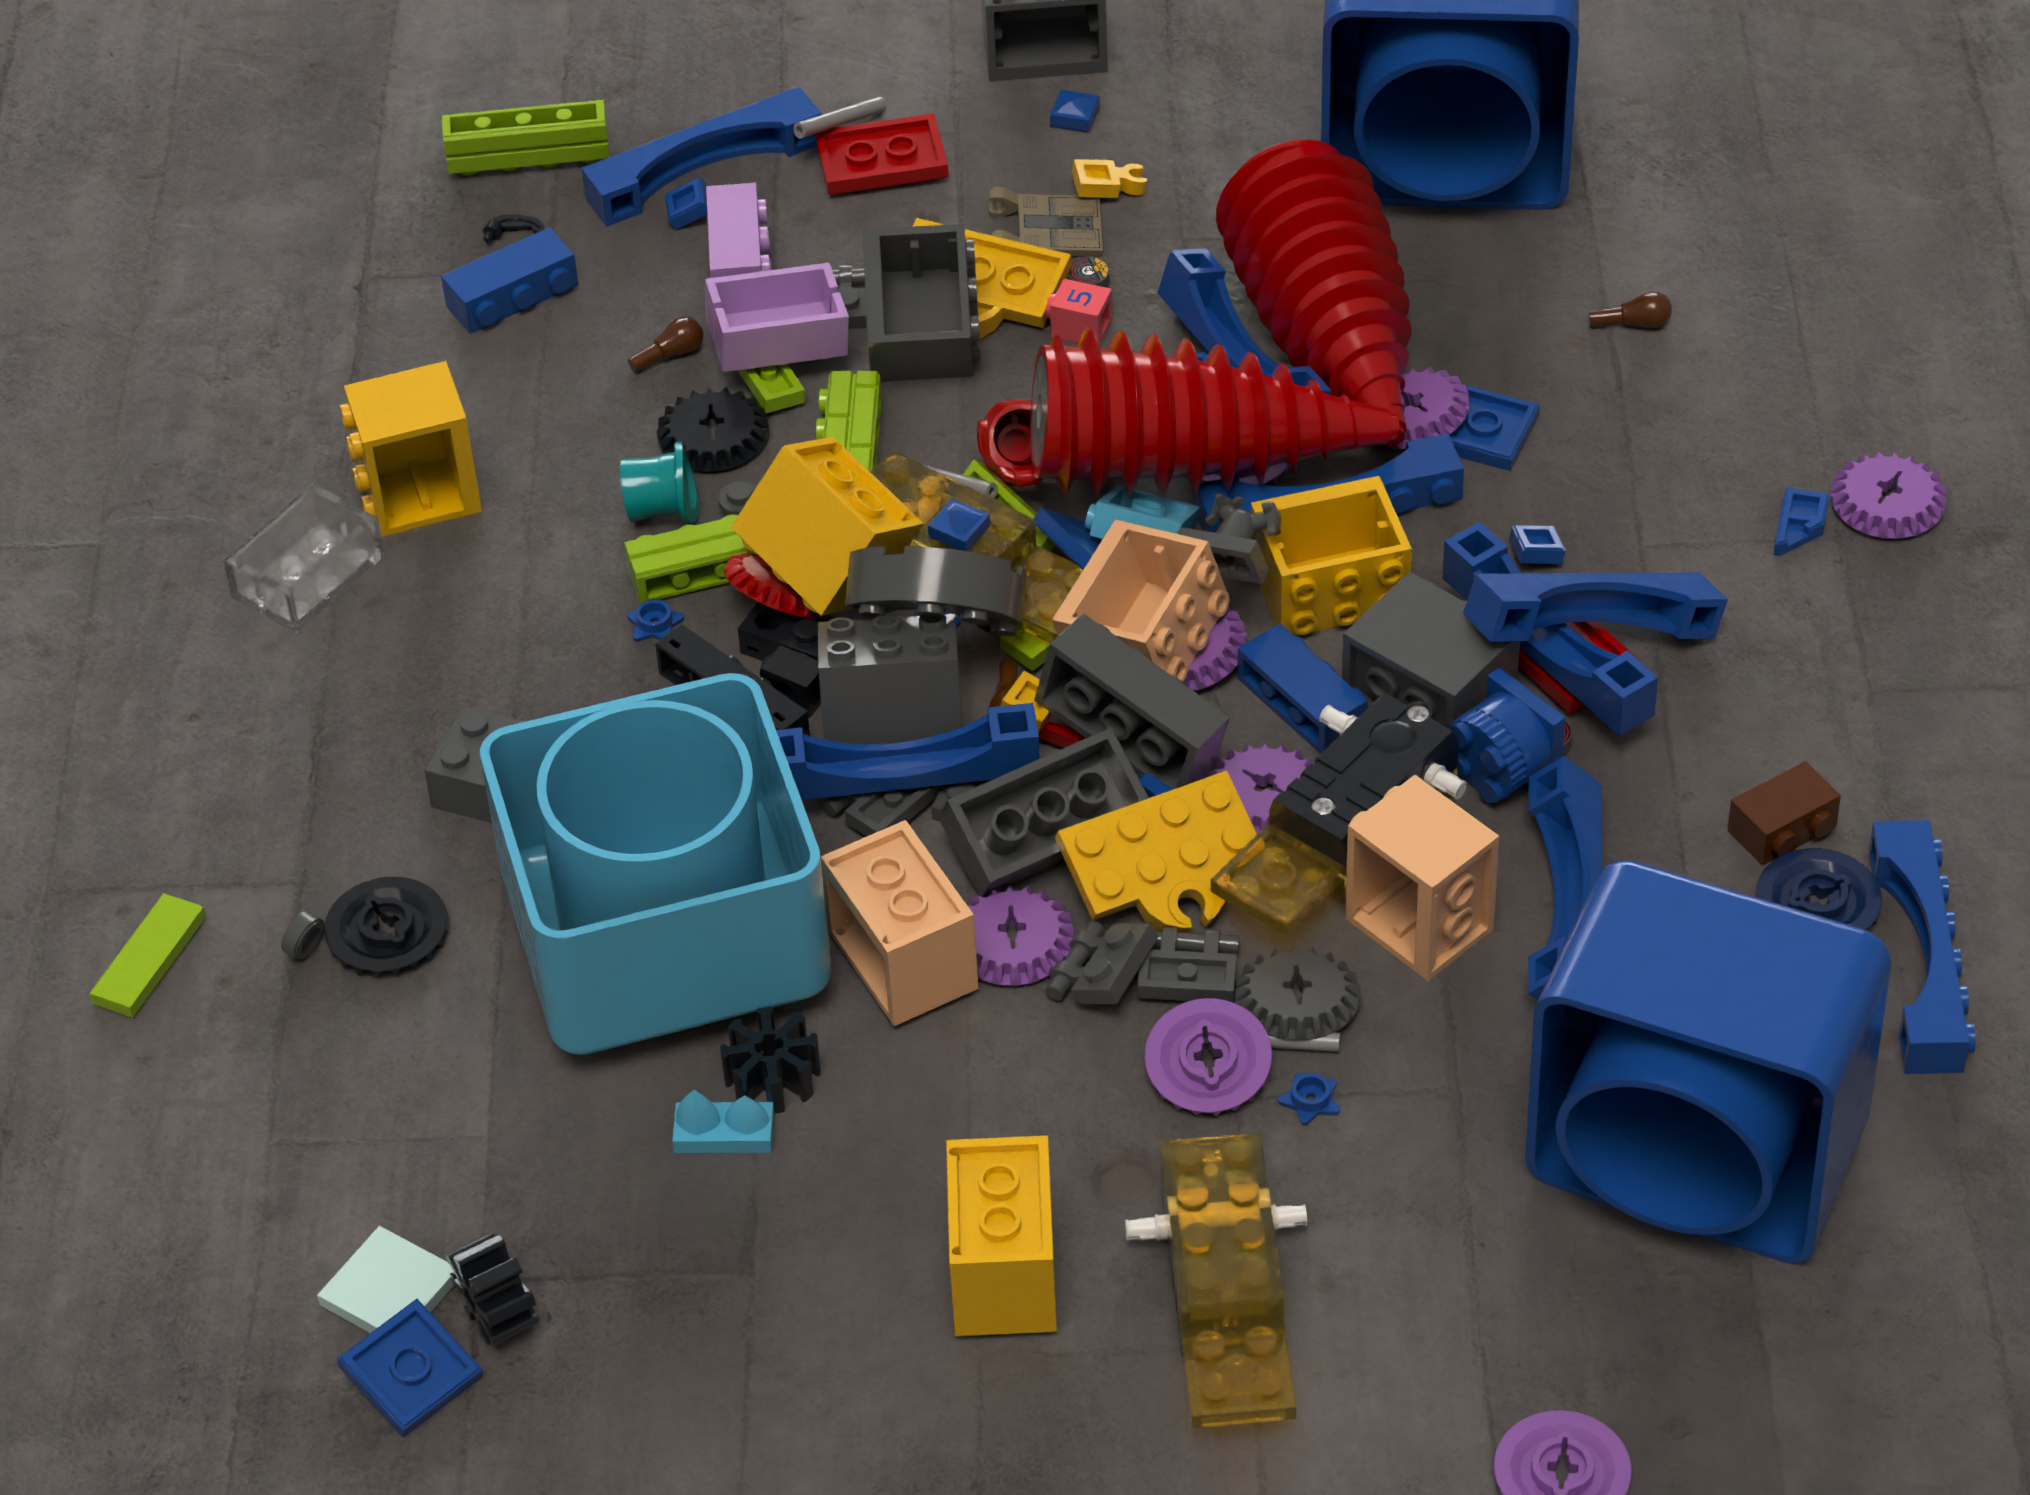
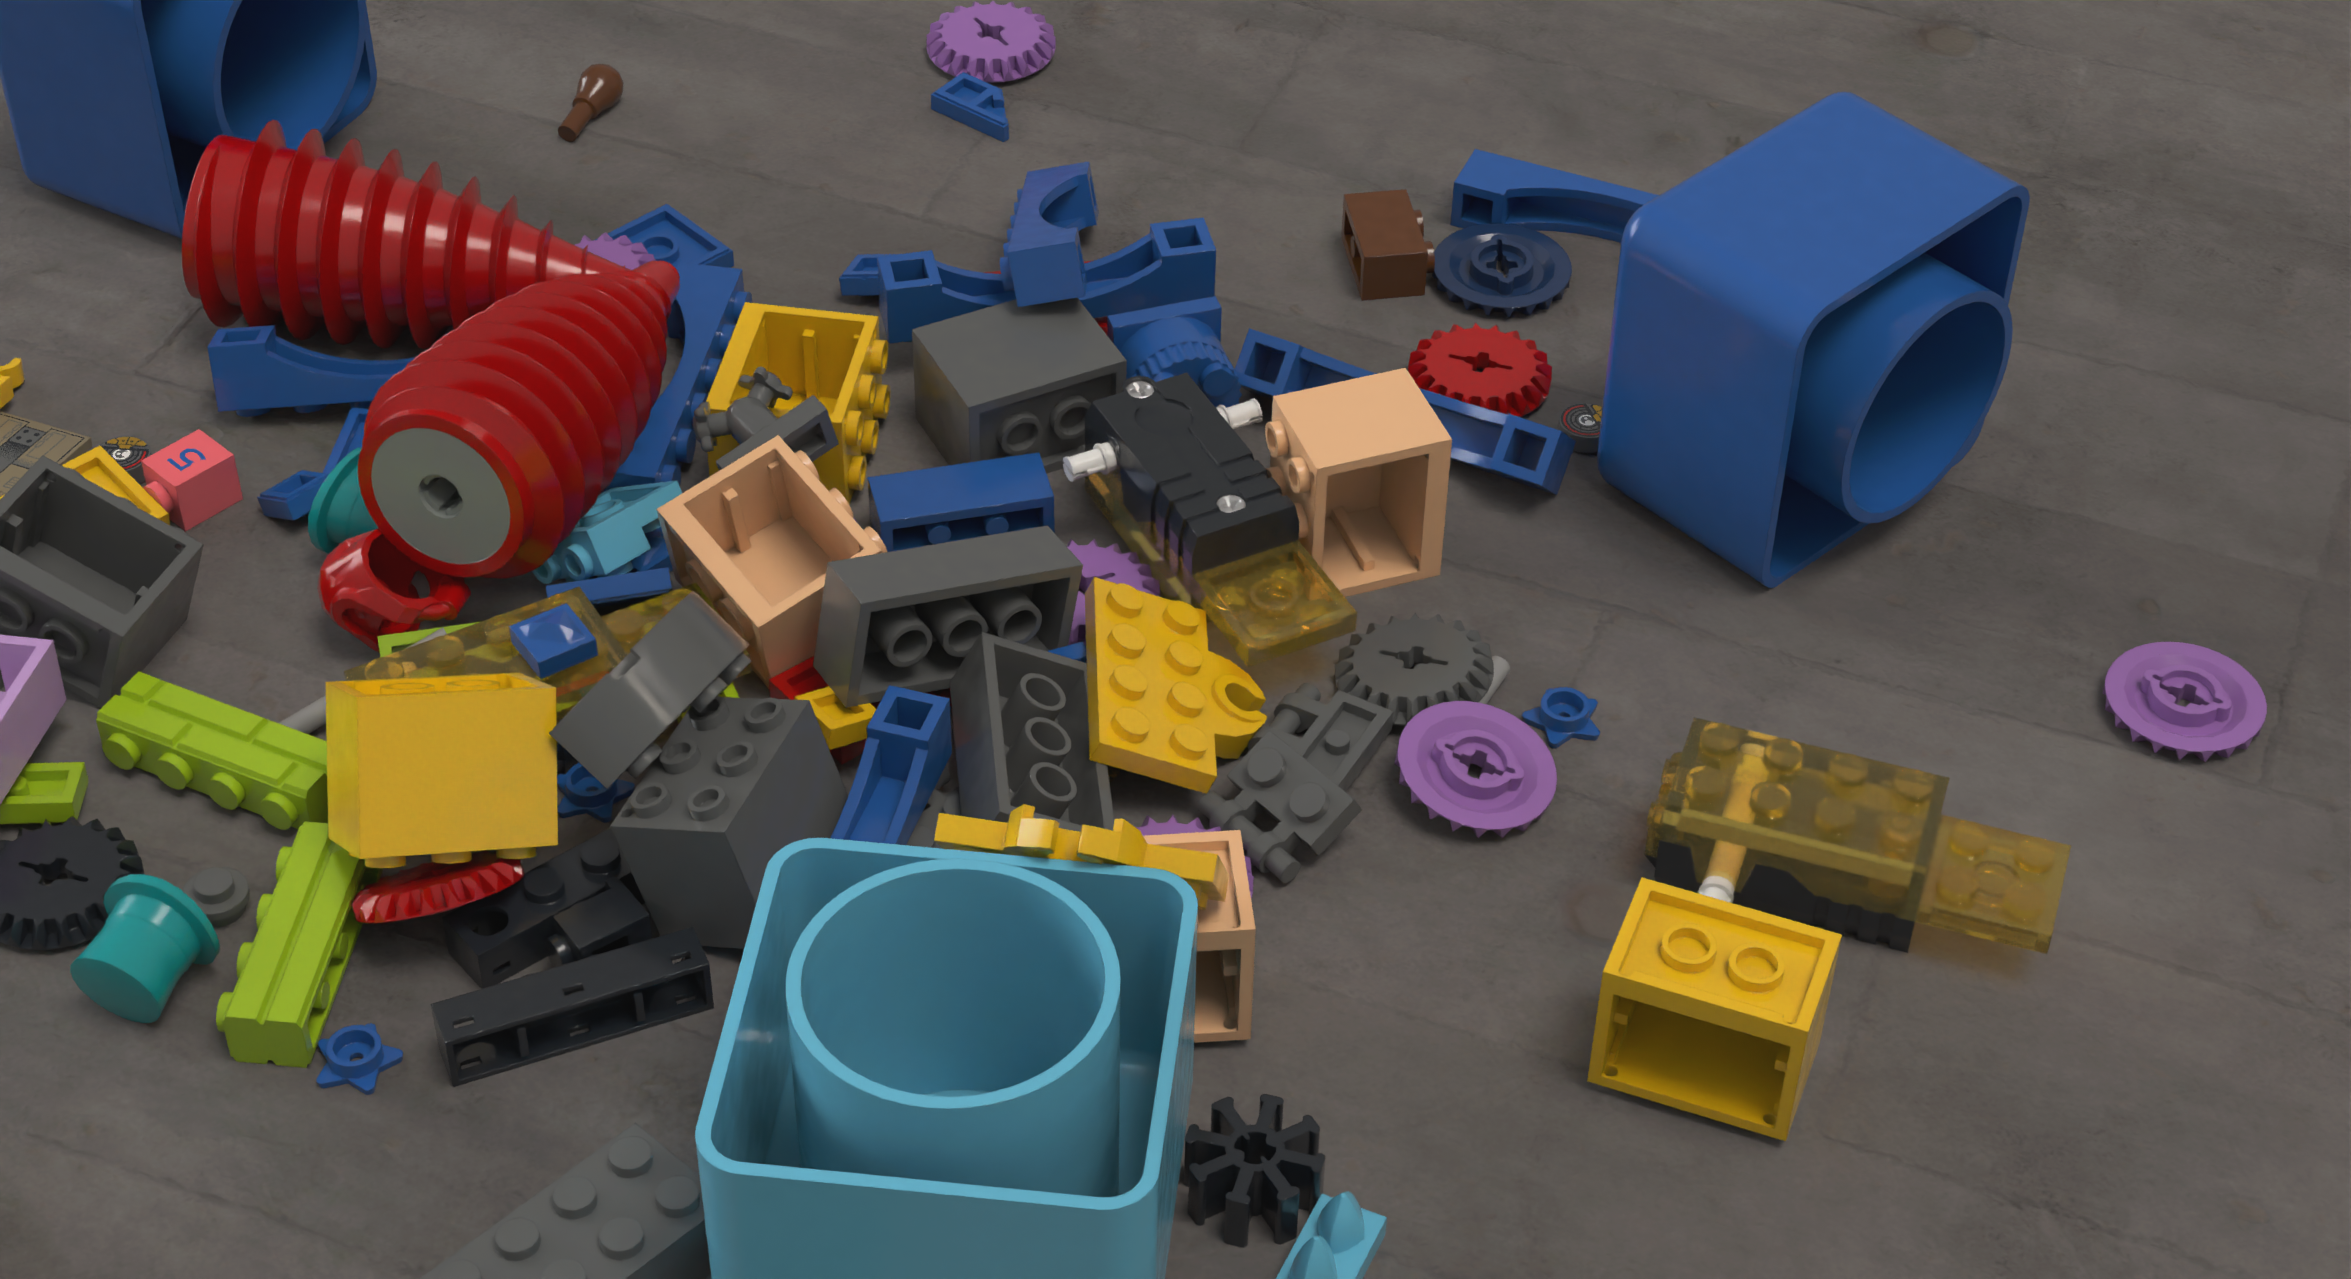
camera: 70 degrees left, 5 degrees down
none -> yellow plate [934,804,1229,910]

